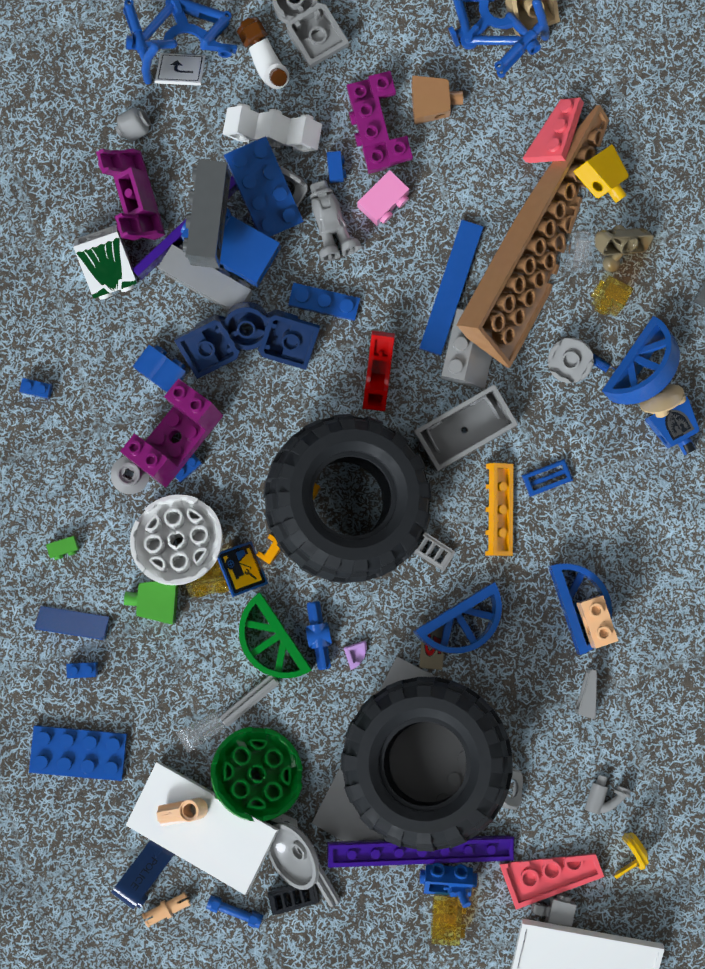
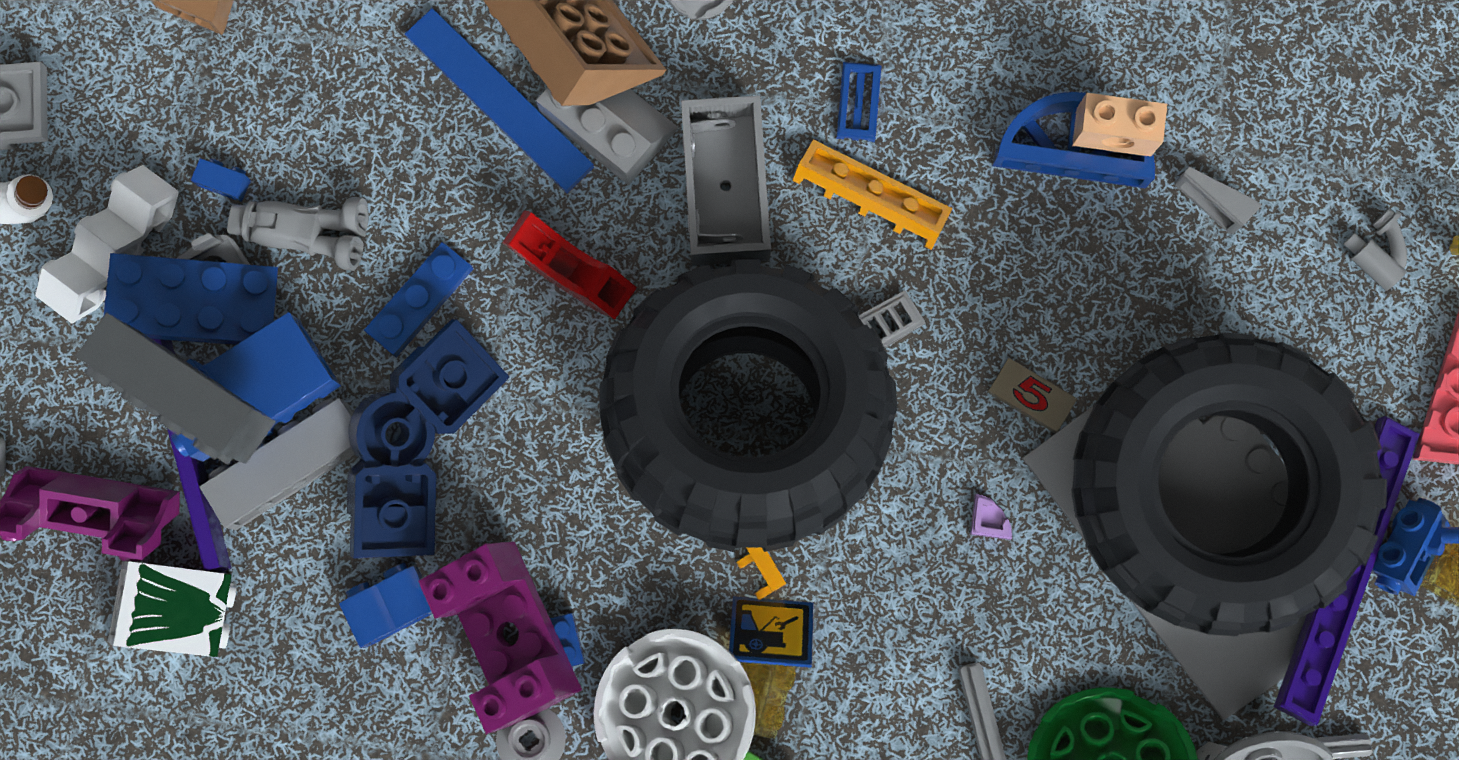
camera: 65 degrees left, 5 degrees down
green window [239,592,312,678] -> none
blue axle [306,601,332,670] -> none
magenta bracket [346,71,413,174] -> none
bright pink brick [357,170,409,226] -> none
blue window [413,582,502,654] -> none

